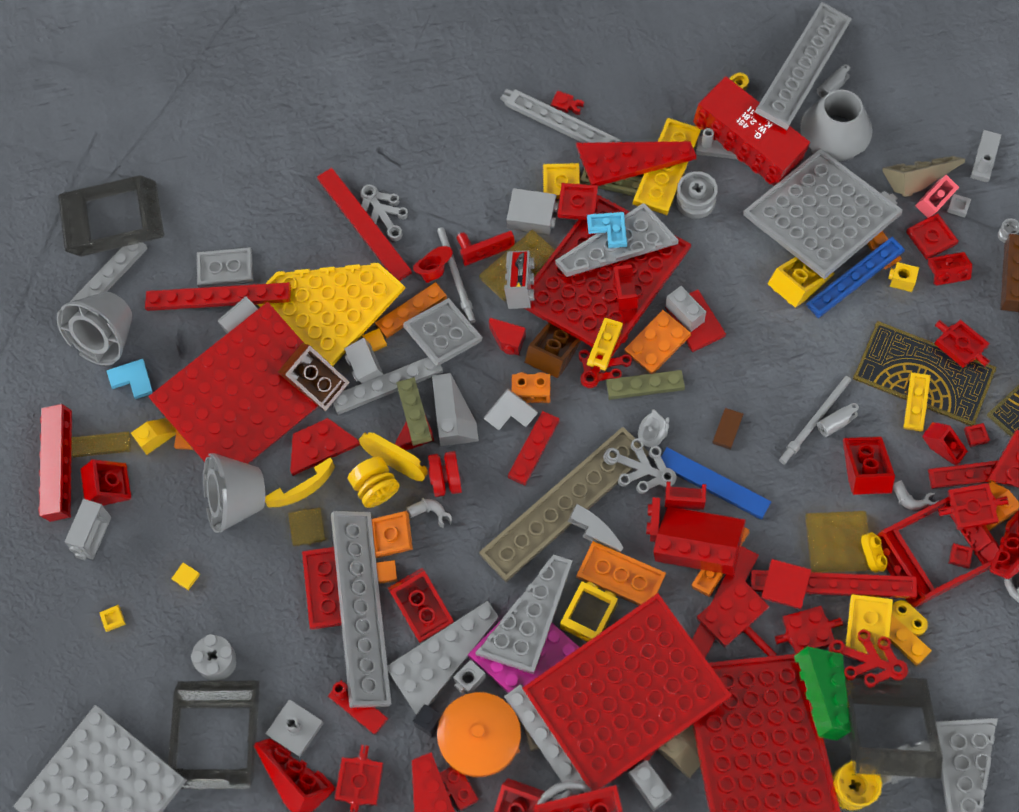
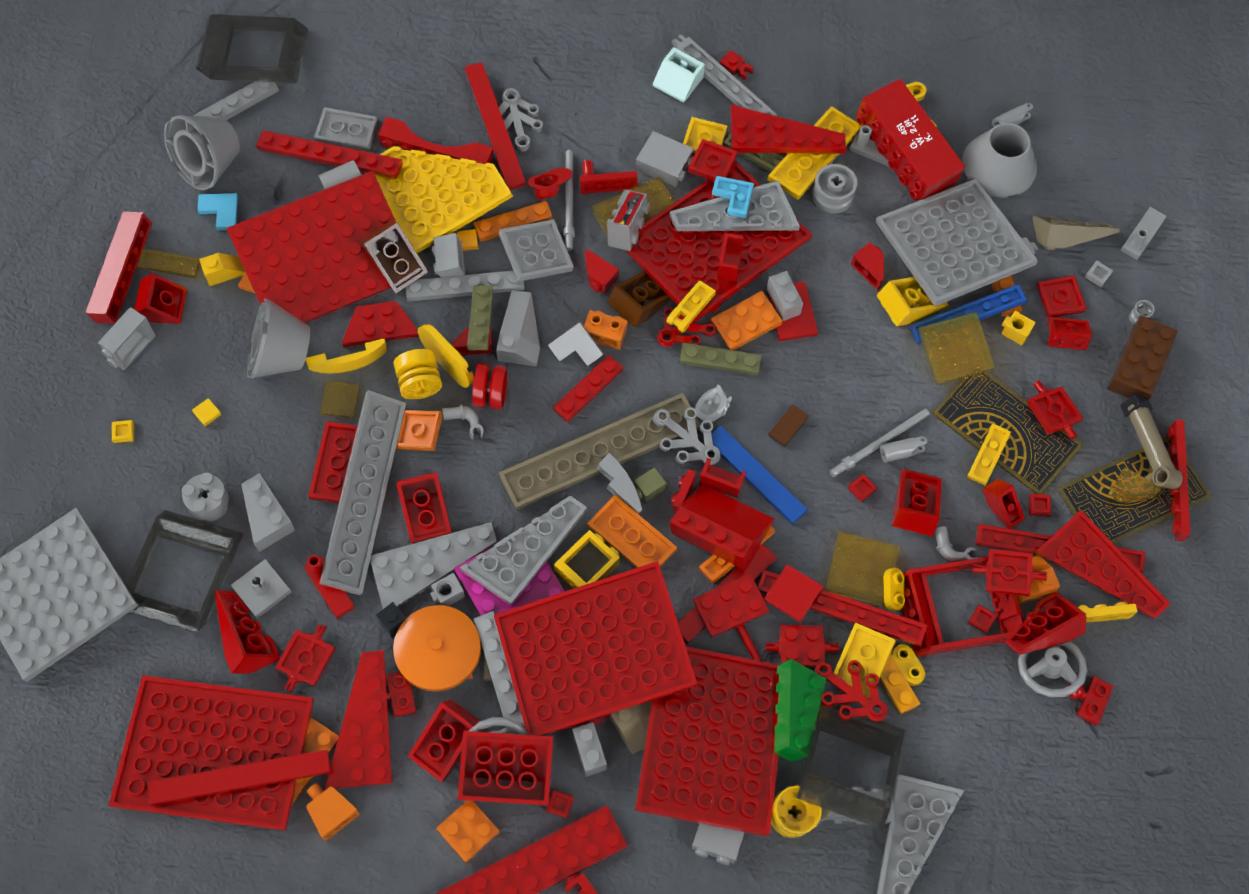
camera: 10 degrees right, 0 degrees up
orange tile [376,560,398,584] -> none
light grey plate [755,2,852,130] -> none
coral brick [915,175,959,218] -> none
none -> light grey wedge [241,473,295,552]
none -> red arch [378,116,494,164]
none -> olive brick [634,467,666,504]
none -> light aqua slope [653,47,705,103]
none -> red tile [848,474,877,503]
none -> red slope [851,242,884,290]
none -> clear yellow plate [918,312,995,385]

